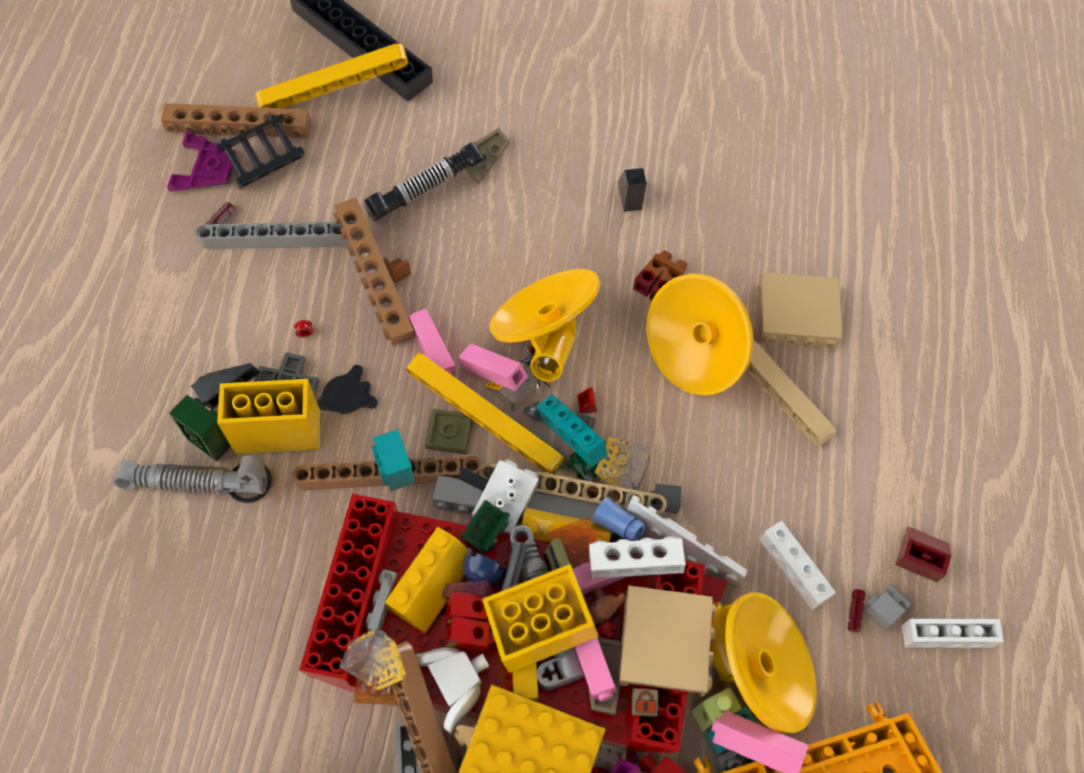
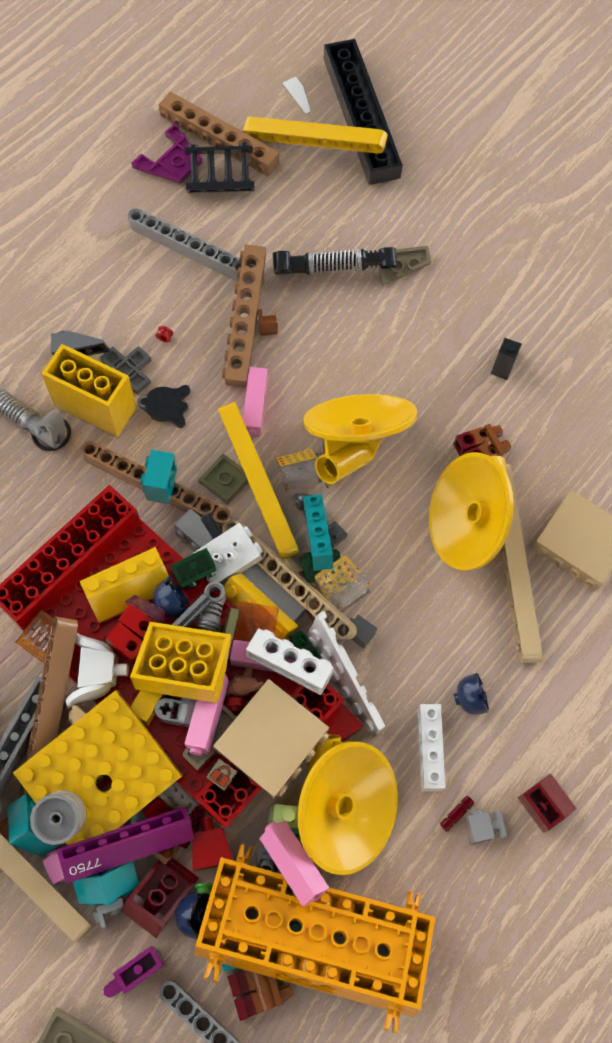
camera: 30 degrees right, 5 degrees up
dark green brick [169,395,231,462] -> none
dark red axle [204,202,235,225] -> none
clear slope [340,629,406,690] -> none
light grey hinge [366,569,397,637] -> none
bright pink brick [458,344,528,391] -> none
red slope [577,387,597,414] -> none
medium blue plant [593,497,645,541] -> none
white brick [902,619,1004,648] -> none
none -> white sticker [283,77,311,113]
none -> dark blue cylinder [454,673,489,715]

